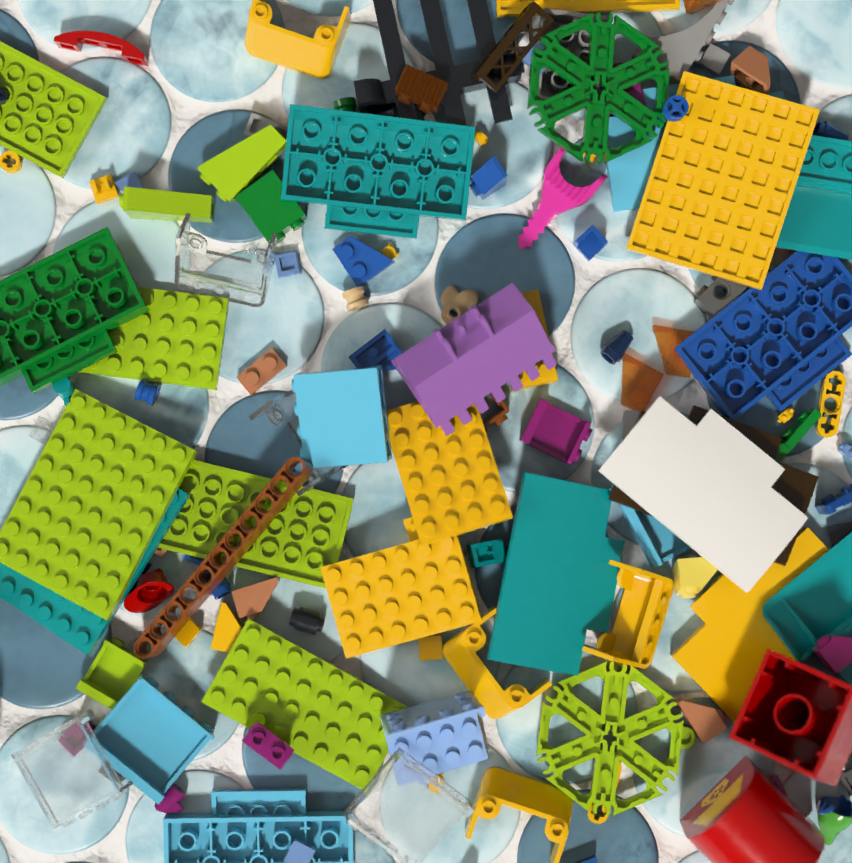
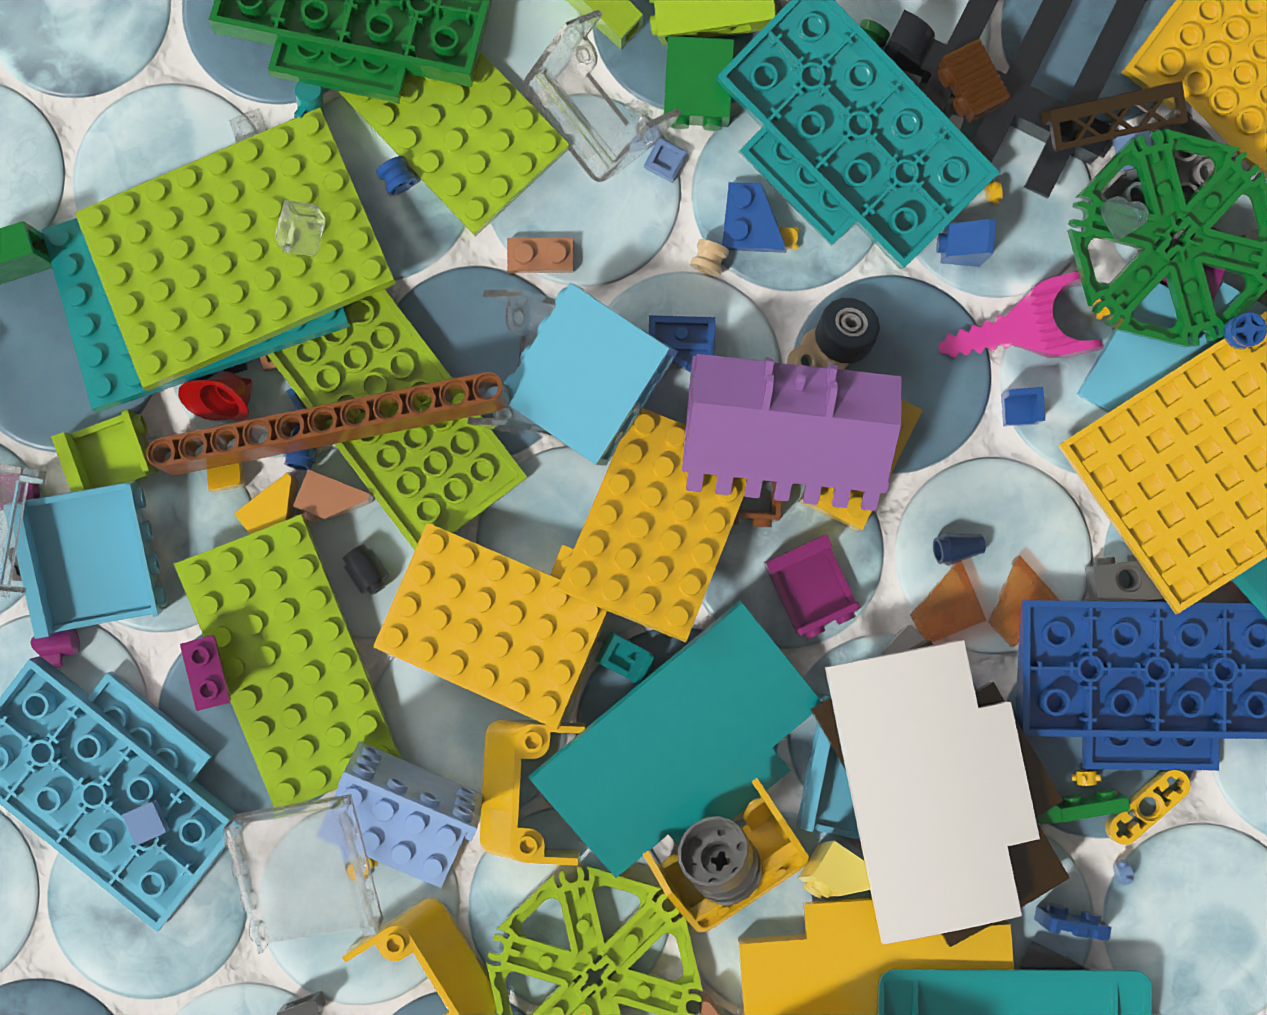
camera: 40 degrees right, 0 degrees up
yellow tile [418,635,443,661] -> none
none -> clear panel [275,200,326,256]
none -> dark grey wheel [678,816,763,905]
none -> black wheel [815,298,880,363]
none -> clear light blue tile [1101,196,1149,240]

